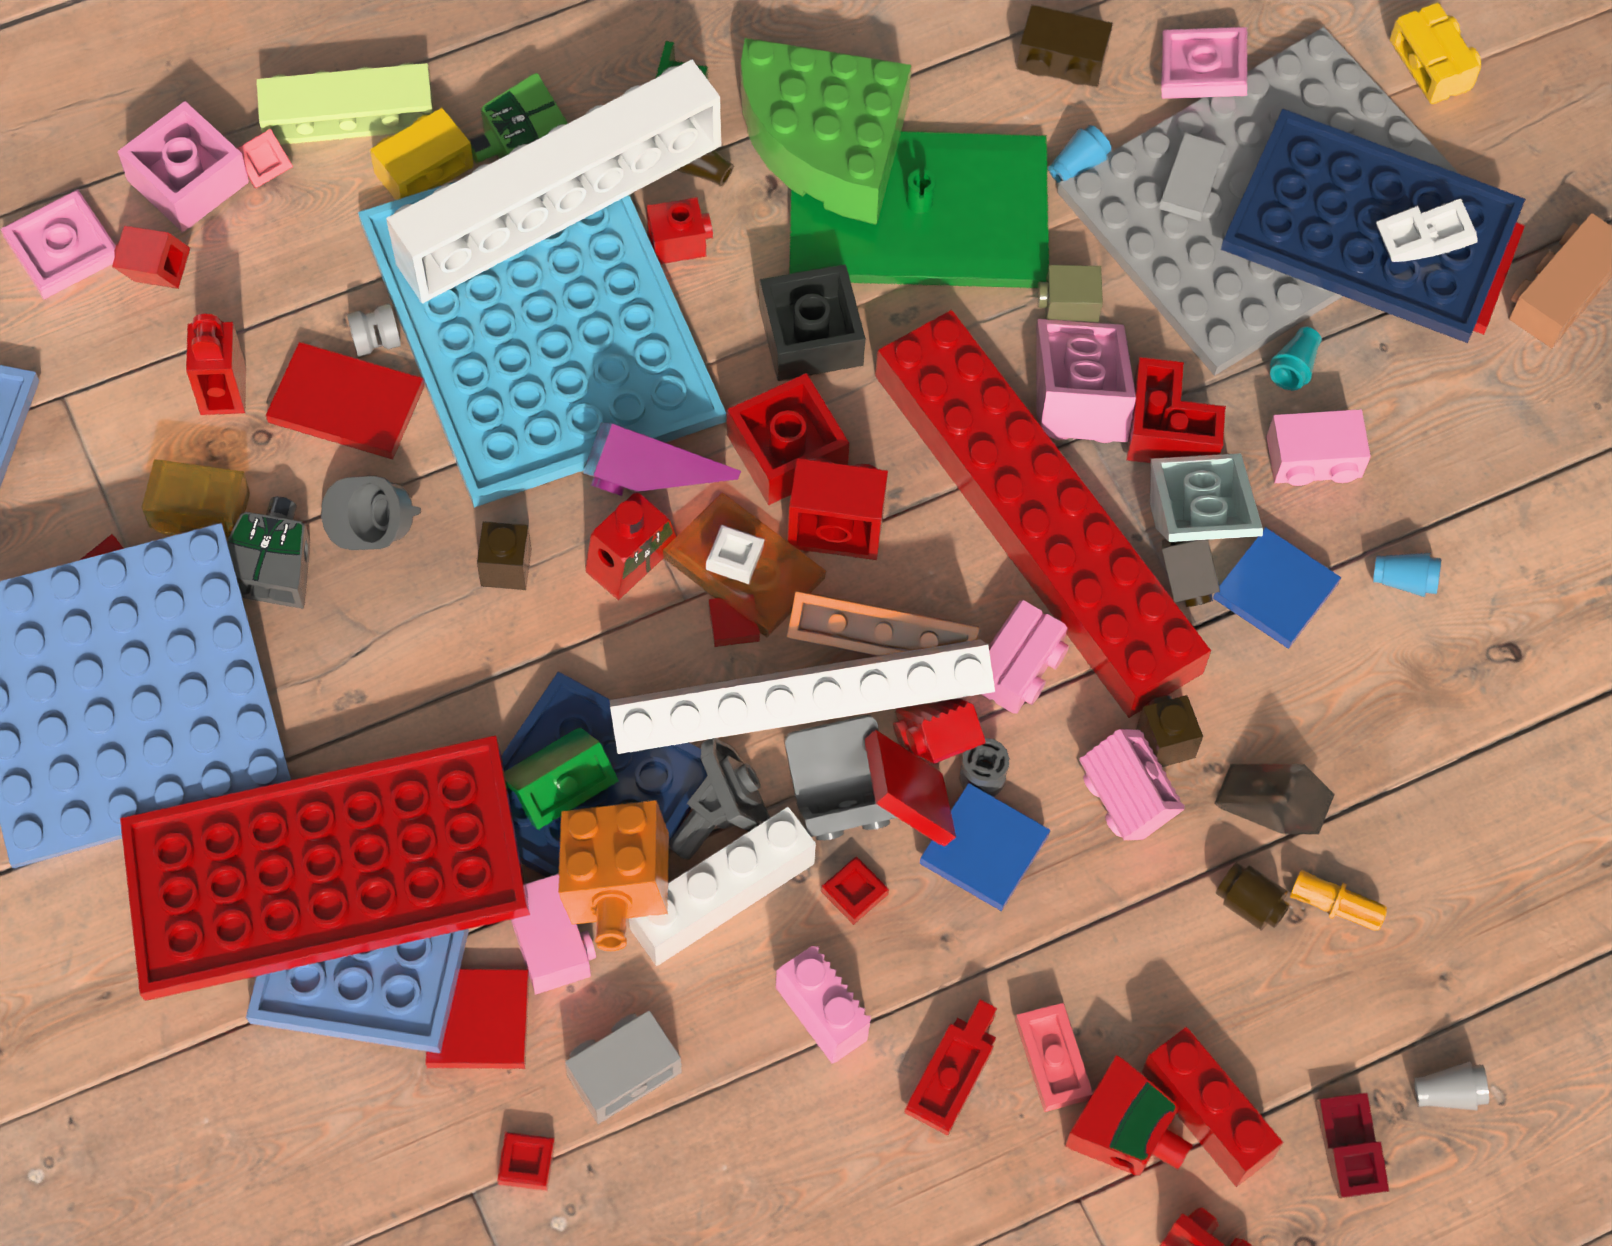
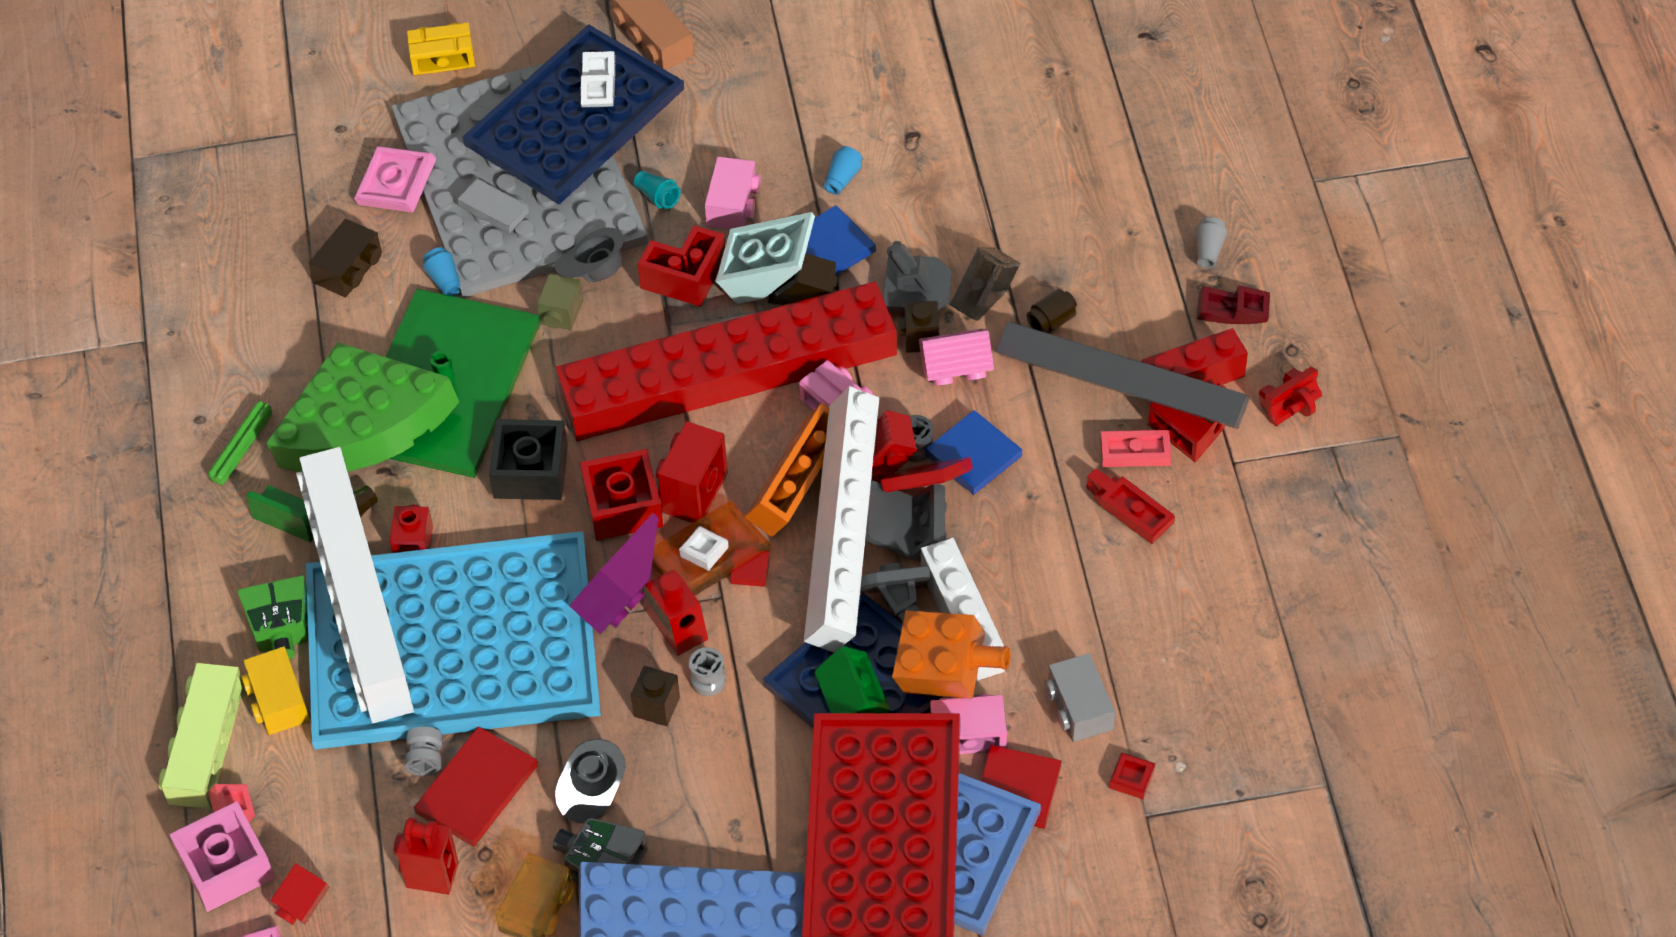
camera: 70 degrees left, 10 degrees down
bright pink brick [776,946,871,1063] -> none
red tile [821,856,889,925] -> none
bright pink slope [1036,319,1136,443] -> none
light orange axle [1290,869,1387,931] -> none
none -> bright green axle [207,401,272,485]
none -> dark grey piece [555,227,624,282]
none -> light grey wheel [689,647,726,696]
none -> dark grey piece [883,241,952,313]
none -> dark grey tile [996,321,1250,429]

